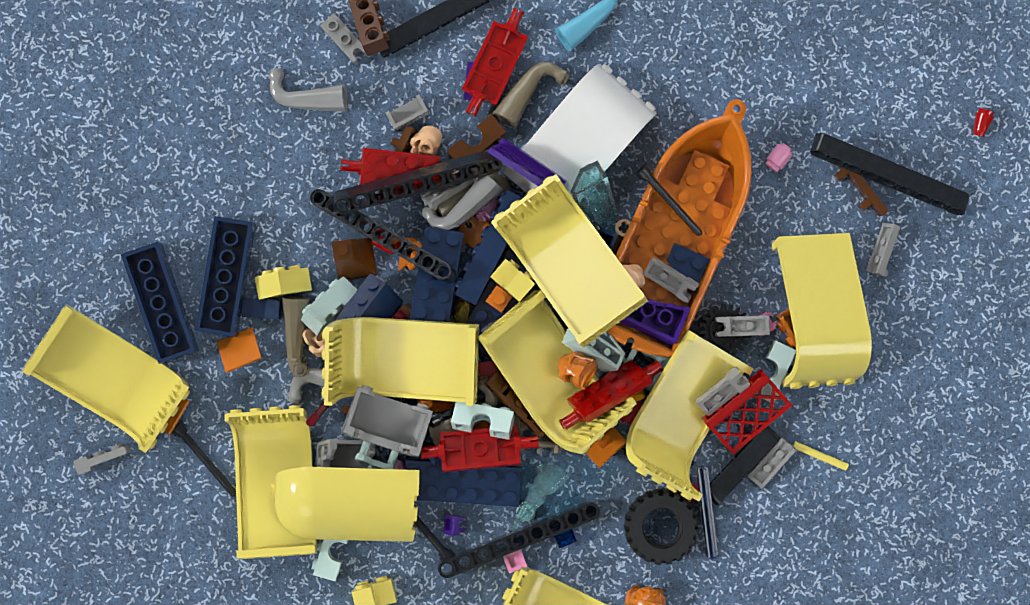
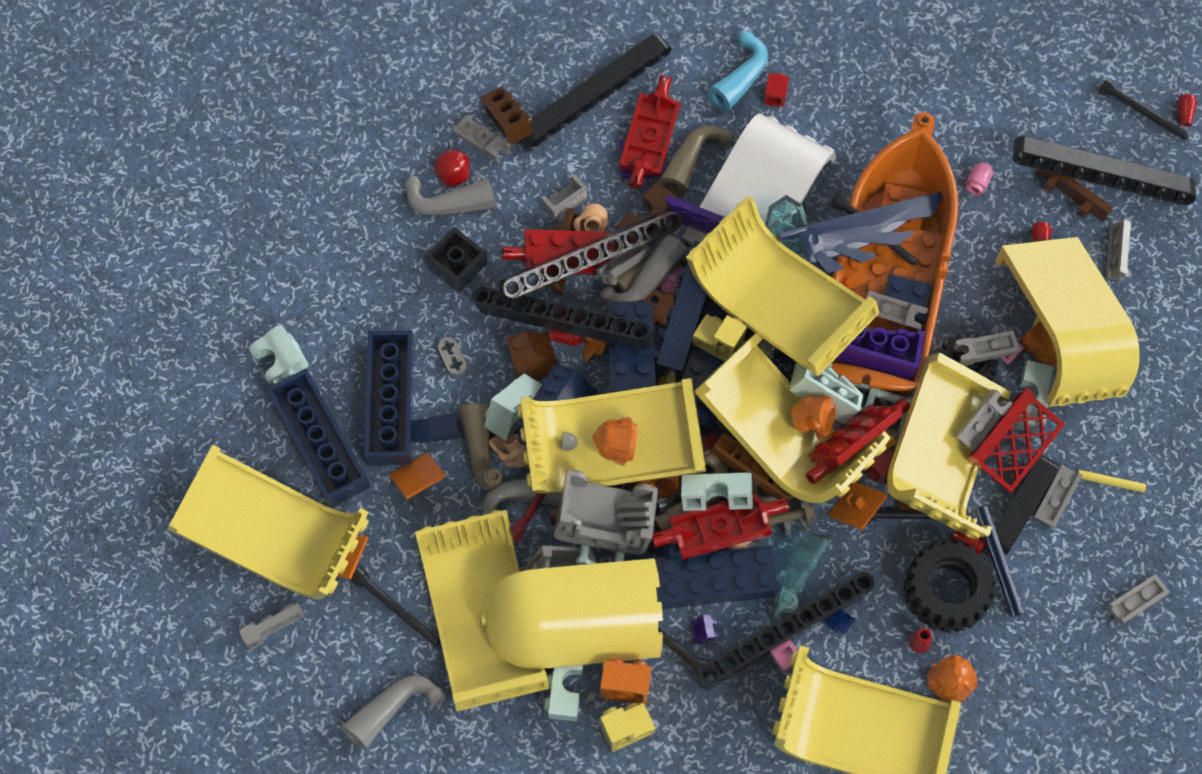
camera: 10 degrees left, 20 degrees down
light yellow brick [255,265,312,300] -> none
orange brick [486,286,513,313] -> none
none -> light aqua piece [249,325,308,385]
none -> light grey animal [340,675,446,751]
none -> black brick [425,227,488,293]
none -> red hair [434,149,470,187]
none -> light grey beam [438,337,467,378]
none -> light grey hinge [561,432,578,451]
none -> orange helmet [592,417,637,466]
none -> orange brick [600,658,652,705]
none -> light grey tile [616,501,654,527]
none -> red brick [764,73,789,108]
none -> dark blue animal [776,192,943,274]
none -> red cone [909,628,932,653]
none -> red cone [1030,222,1052,242]
none -> black piece [1098,78,1189,140]
none -> light grey hinge [1107,574,1170,625]

